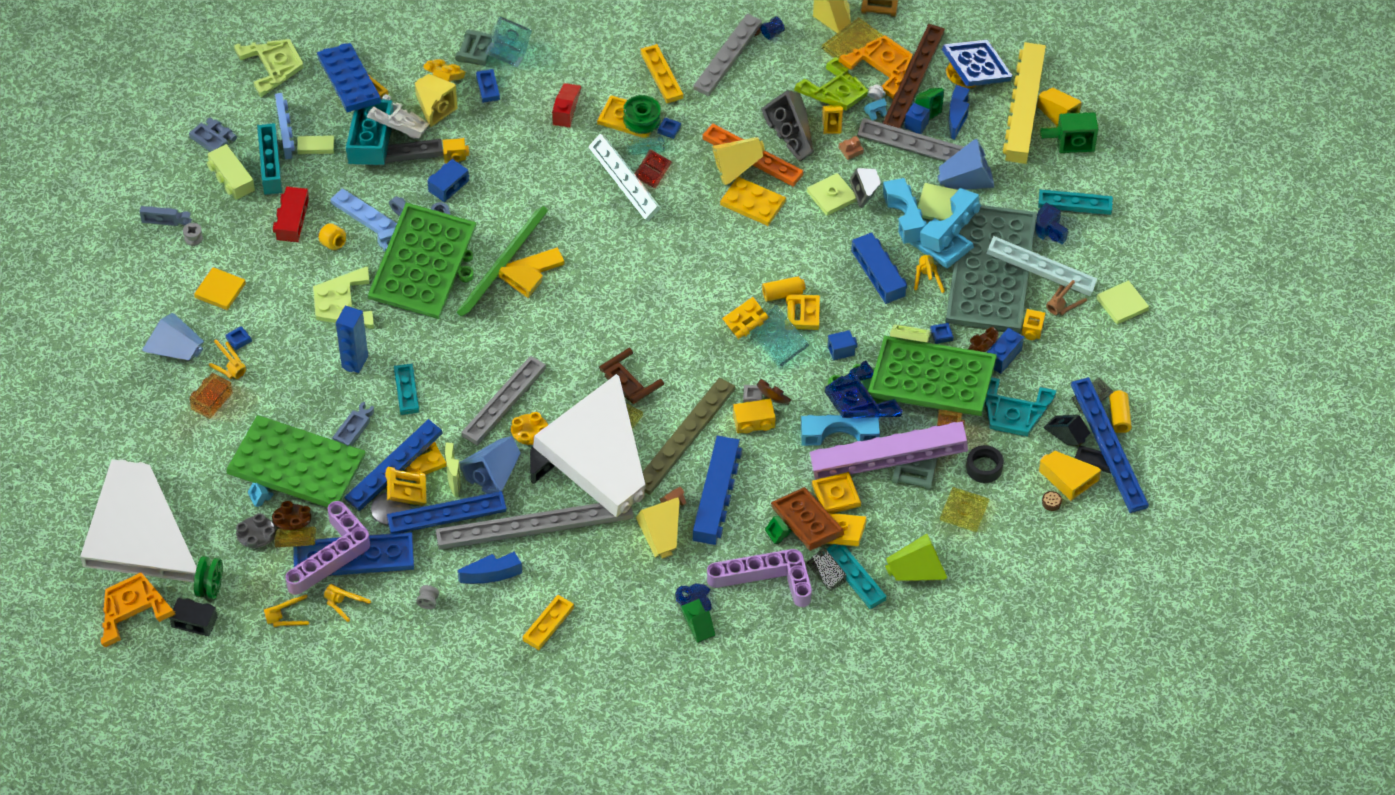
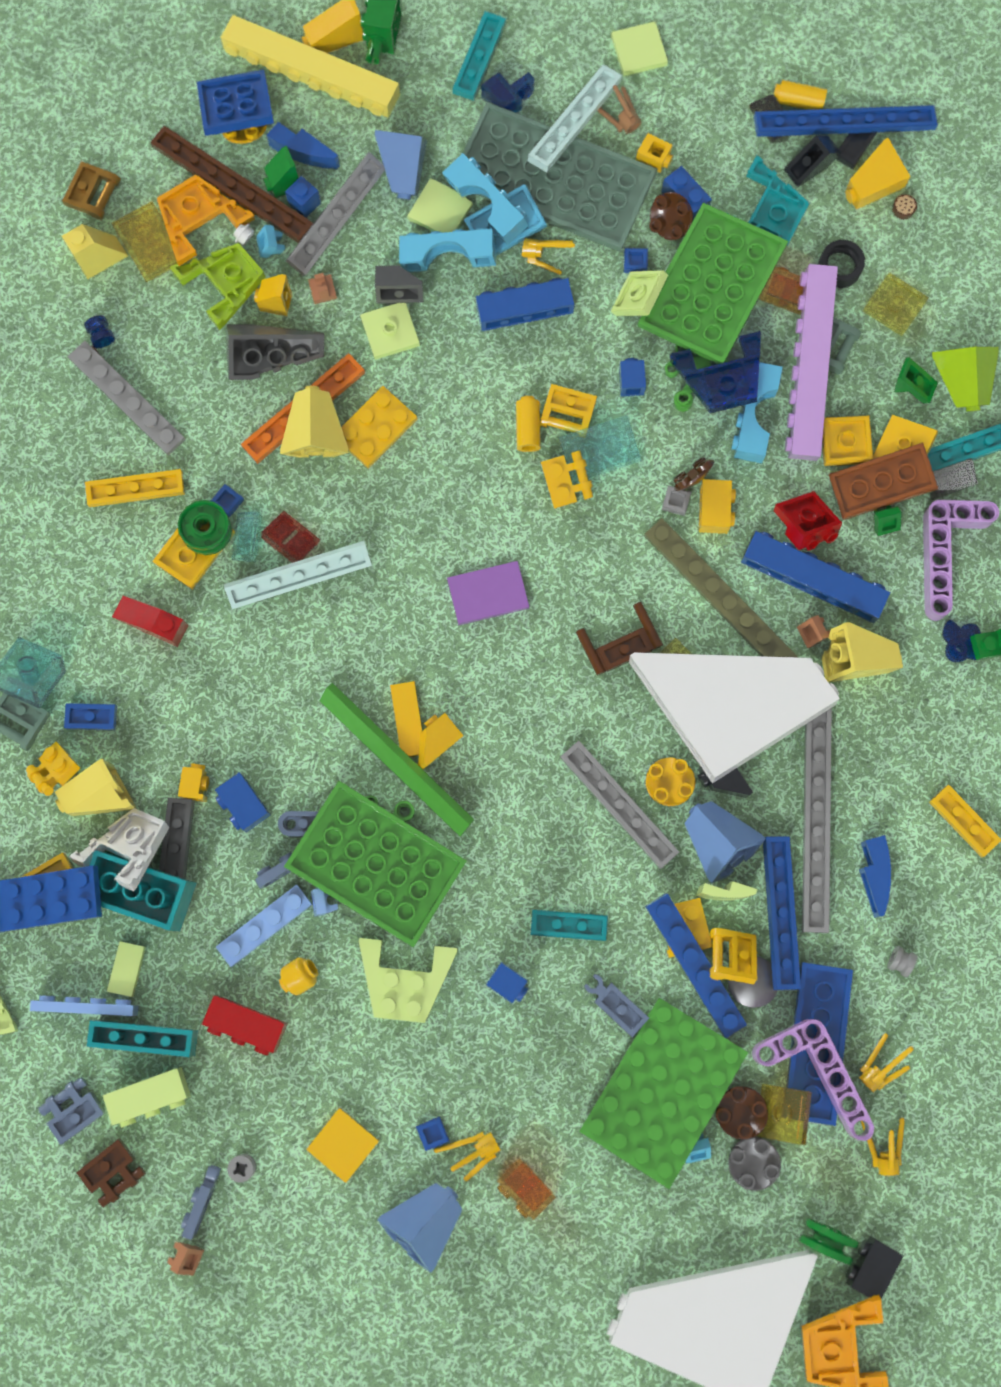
camera: 75 degrees left, 25 degrees up
none -> reddish brown plate [76,1138,146,1208]
none -> nougat tile [167,1242,204,1276]
none -> medium lavender tile [447,561,529,626]
none -> red plate [773,491,842,550]
none -> green slope [894,357,938,404]

